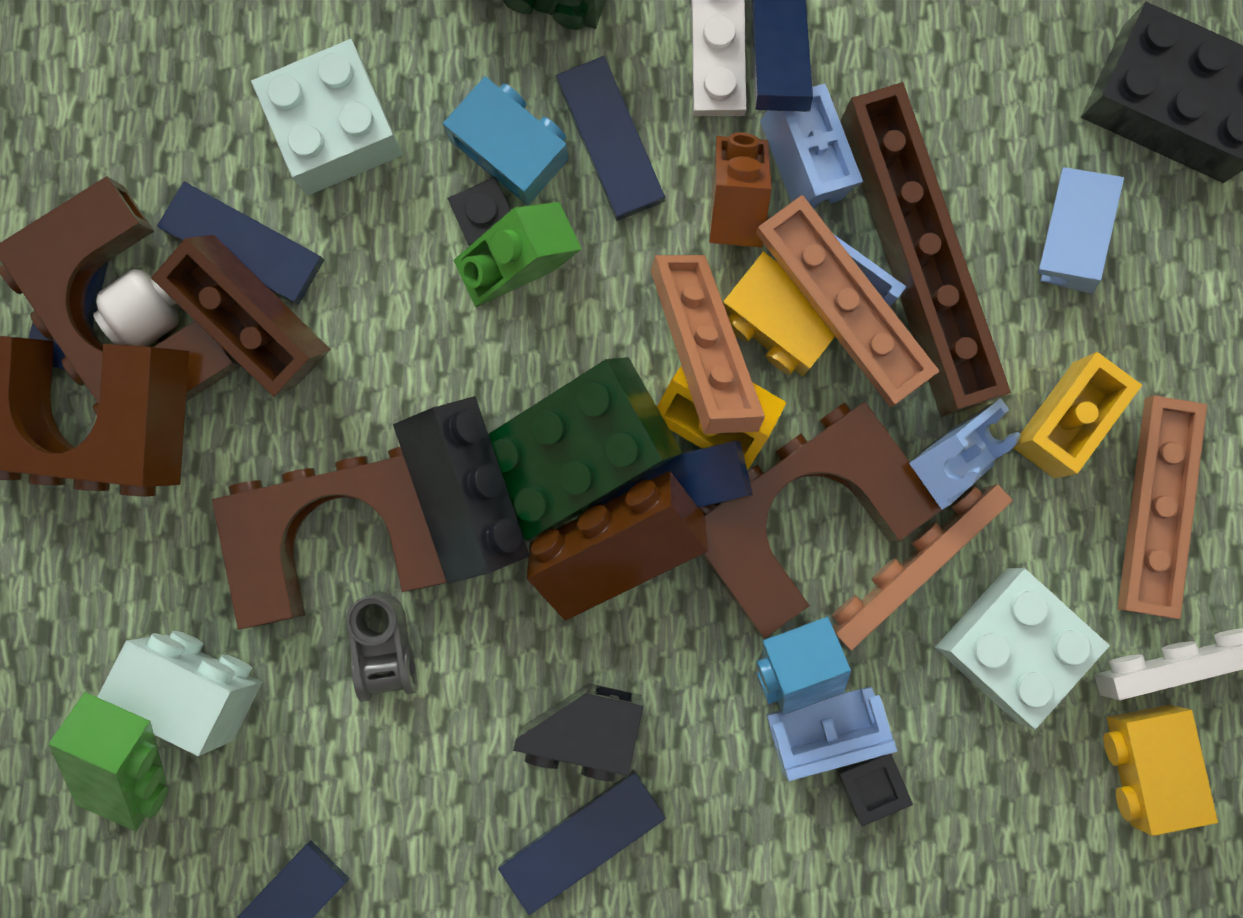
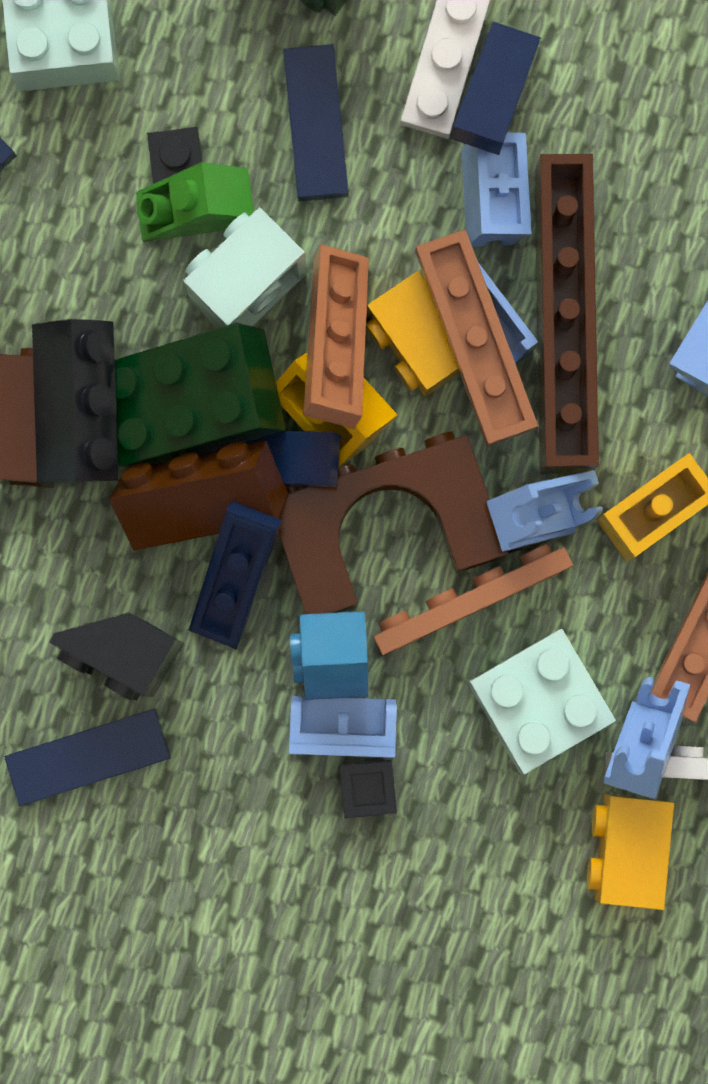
camera: 15 degrees right, 0 degrees up
dark azure brick [443,76,569,206] -> none
dark orange slope [709,133,772,248] -> none
none -> light aqua brick [183,207,307,329]
none -> dark blue tile [188,501,282,649]
none -> light blue hinge [603,677,690,800]

